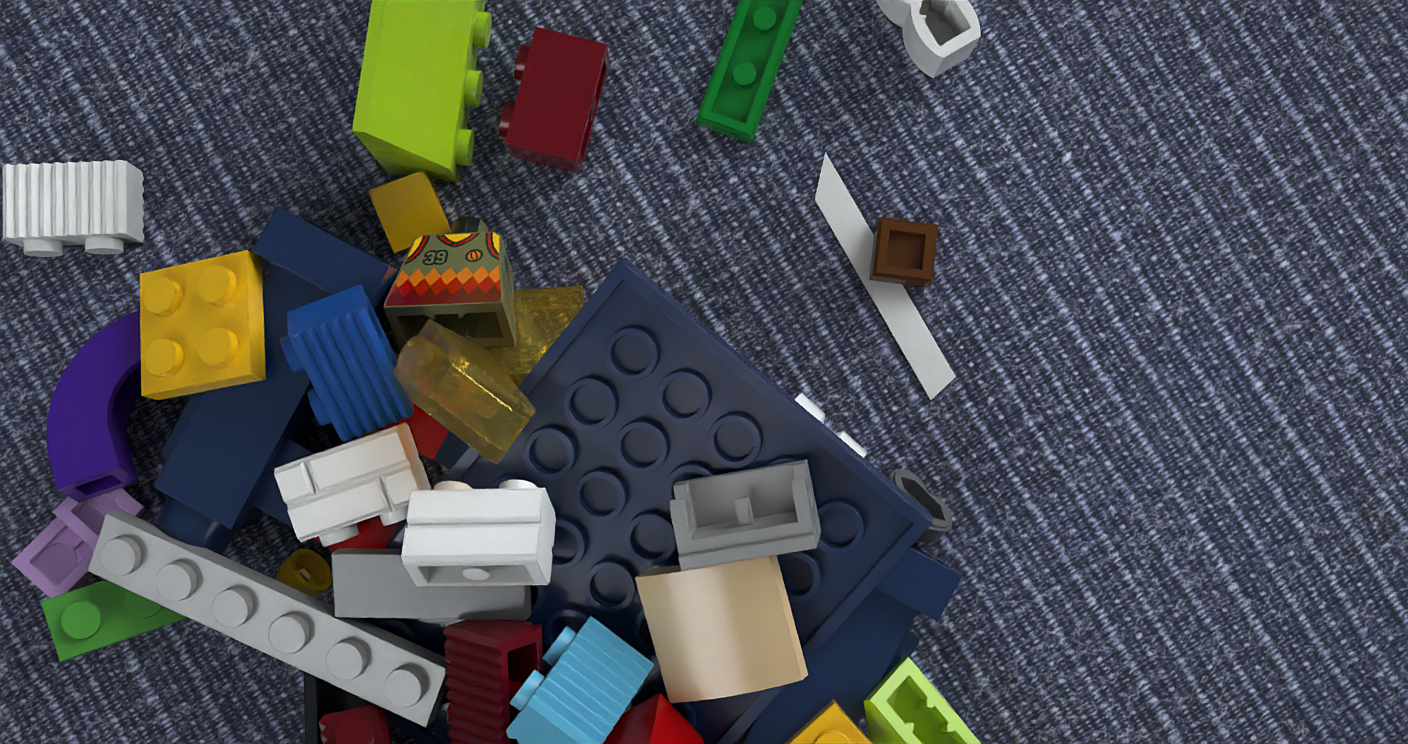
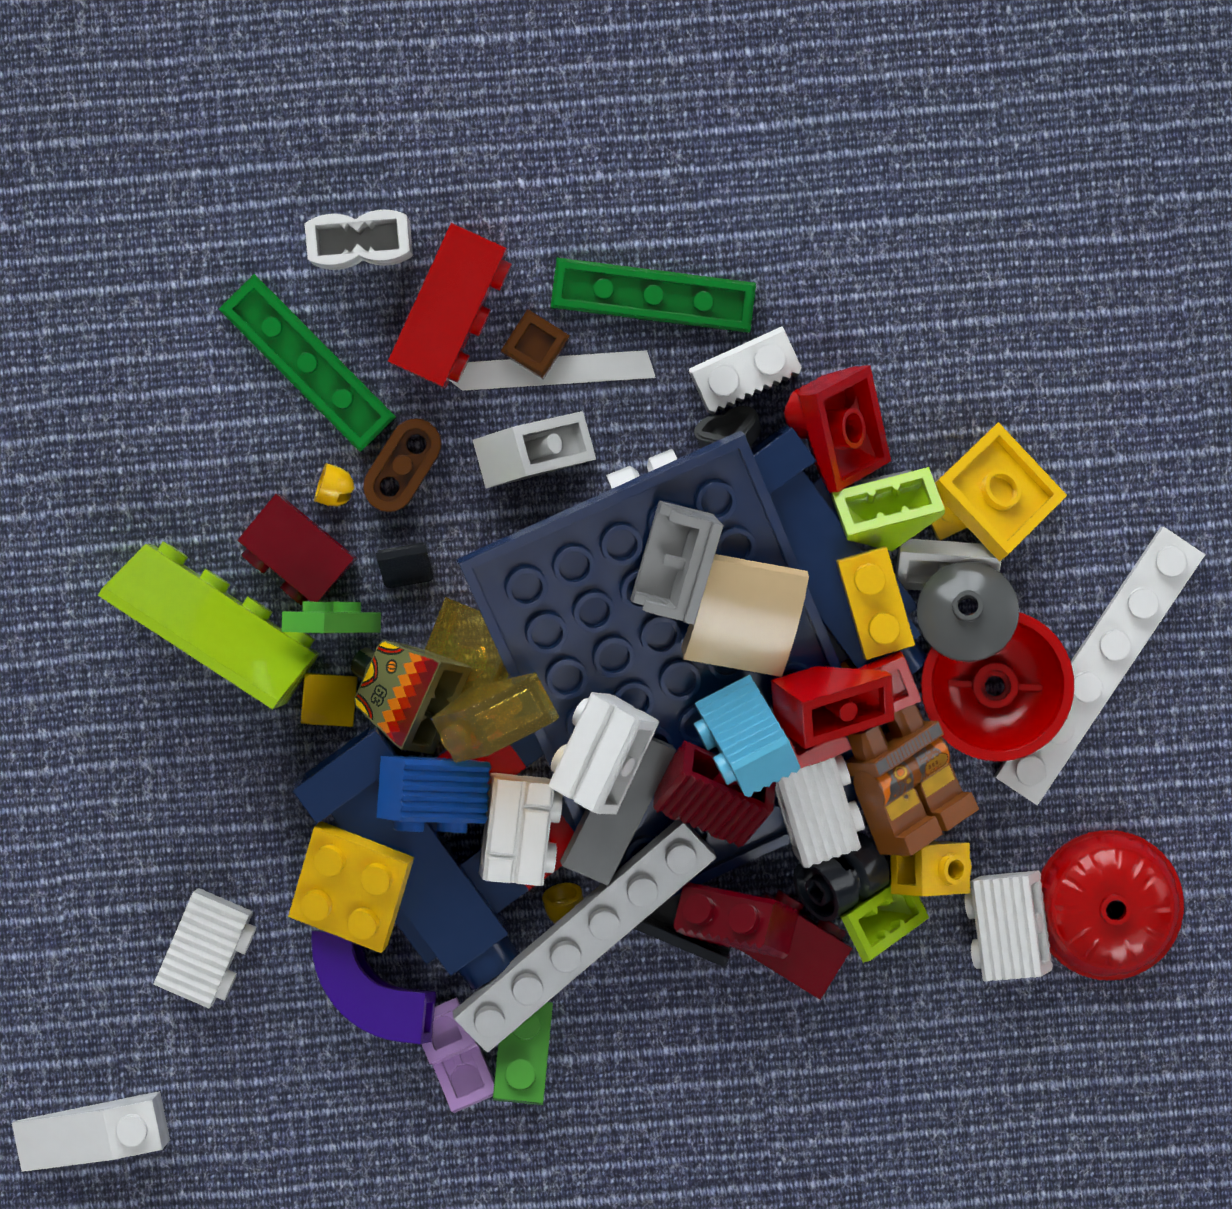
camera: 60 degrees left, 5 degrees up
none -> bright green plate [282,601,381,633]
none -> yellow hinge [314,463,355,507]
none -> reddish brown plate [363,418,442,512]
none -> black slope [376,542,434,588]
none -> red brick [388,223,512,389]
none -> white slope [473,411,596,489]
none -> green tile [550,257,756,334]
none -> white brick [689,326,802,415]
none -> red slope [785,365,891,493]

